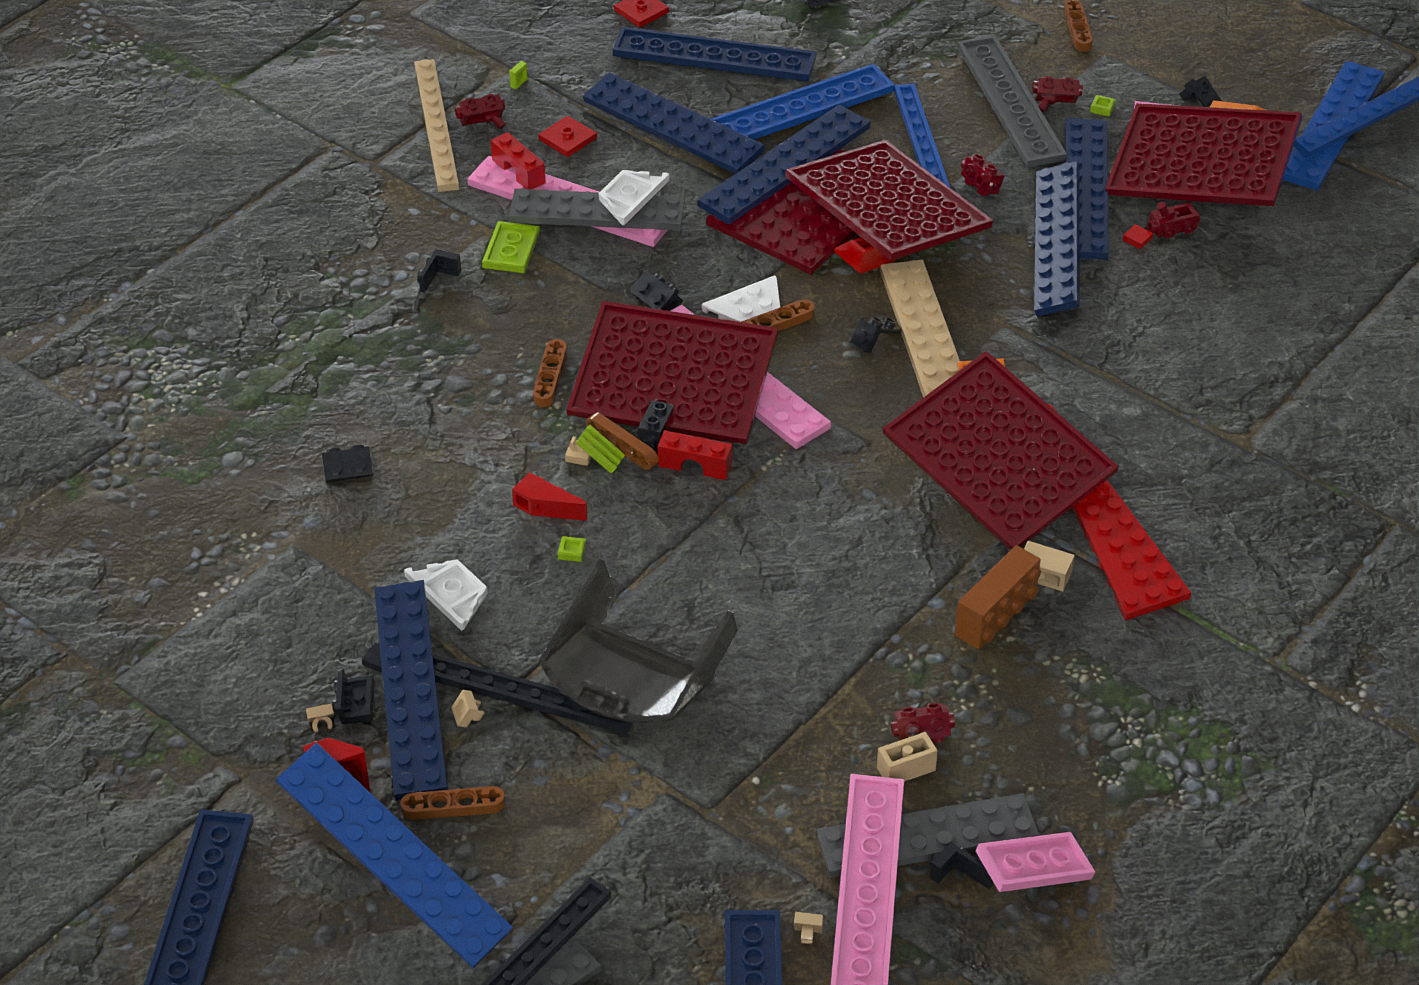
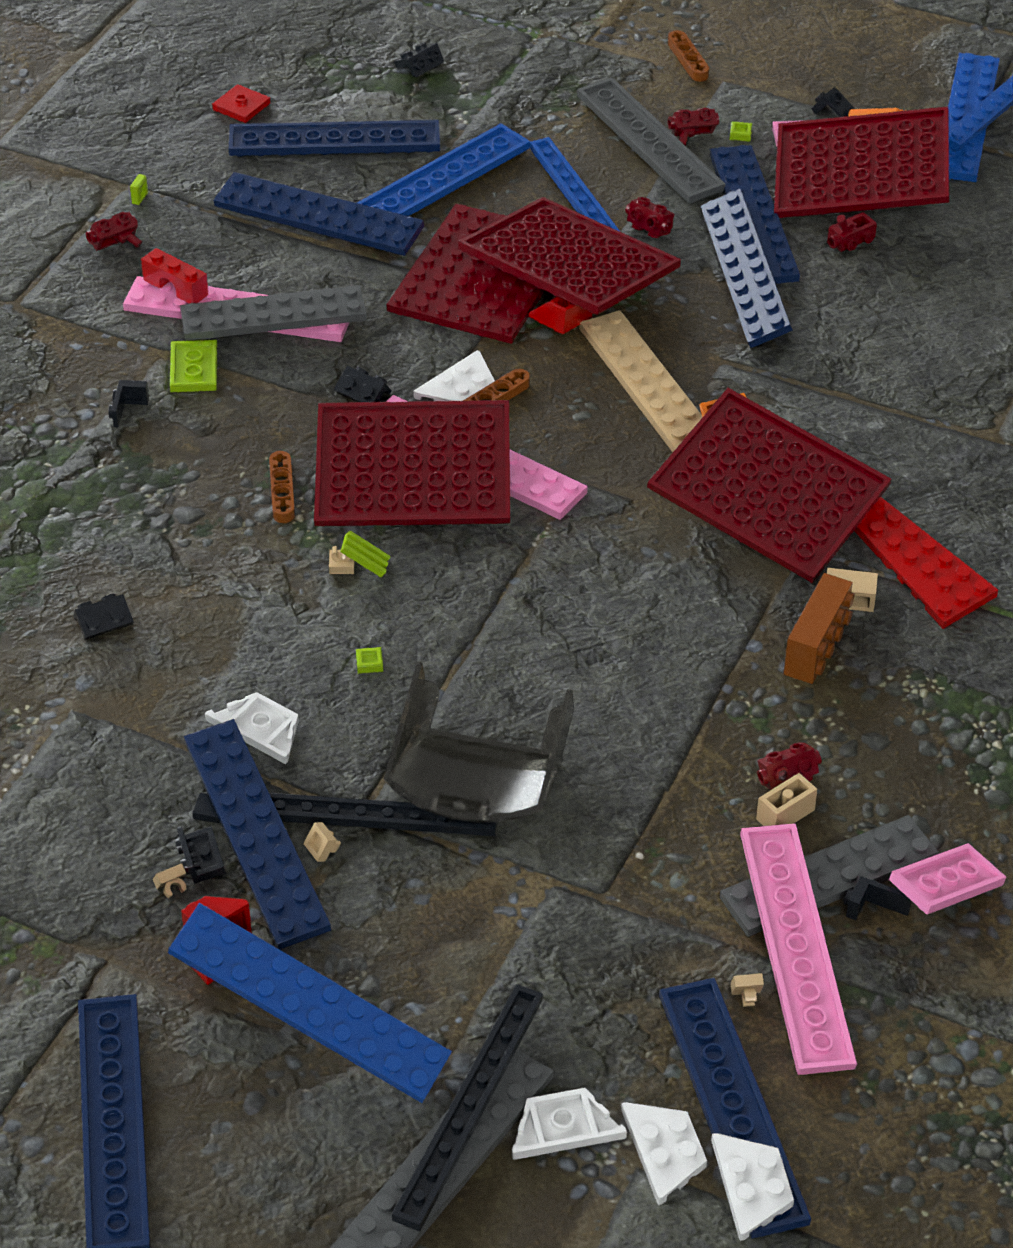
camera: 15 degrees left, 0 degrees up
dark orange beam [400,786,505,820] -> none
tan plate [414,59,459,192] -> none
red slope [512,472,588,521] -> none
red plate [538,116,597,157] -> none
dark orange beam [586,413,659,470] -> none
white wing [599,170,669,225] -> none
black bracket [638,401,674,454] -> none
red arch [658,430,732,480] -> none
dark blue plate [698,105,870,225] -> none
black bracket [850,316,902,353] -> none
red tile [1122,224,1153,250] -> none

